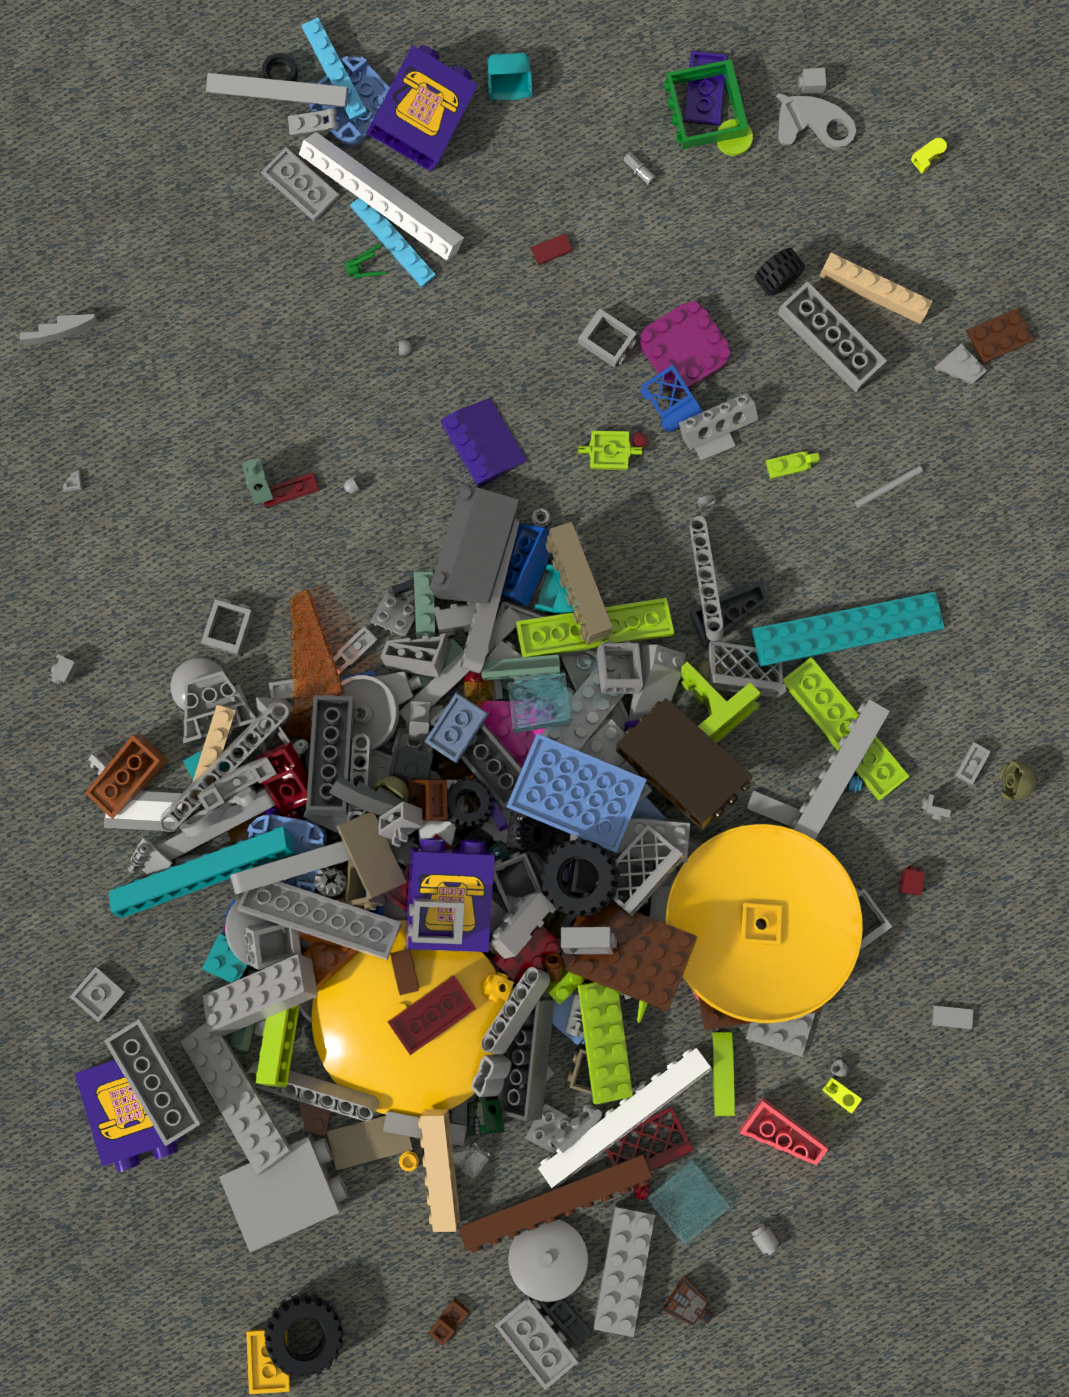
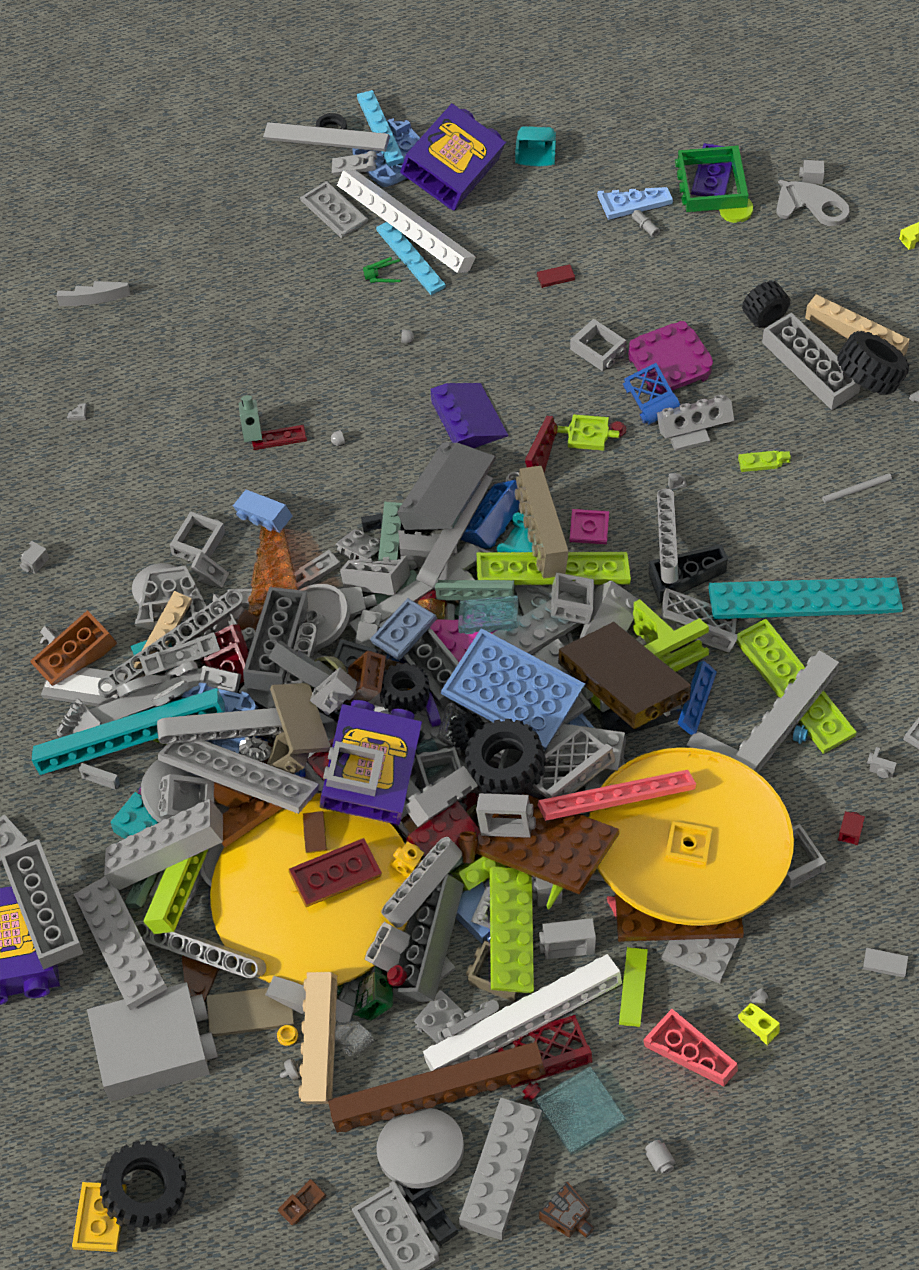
camera: 10 degrees right, 25 degrees down
none -> light grey tile [79,763,120,790]
none -> light grey tile [152,680,189,707]
none -> light grey slope [191,552,229,588]
none -> light grey plate [200,666,241,693]
none -> medium blue brick [233,490,292,533]
none -> light grey tile [280,1058,301,1081]
none -> dark red plate [387,965,407,986]
none -> dark red wing [525,416,558,473]
none -> coral plate [538,770,696,821]
none -> light grey window [539,918,596,960]
none -> dark pink tile [569,509,609,545]
none -> light blue wing [597,187,673,220]
none -> blue plate [677,661,717,735]
none -> black tyre [837,331,909,395]

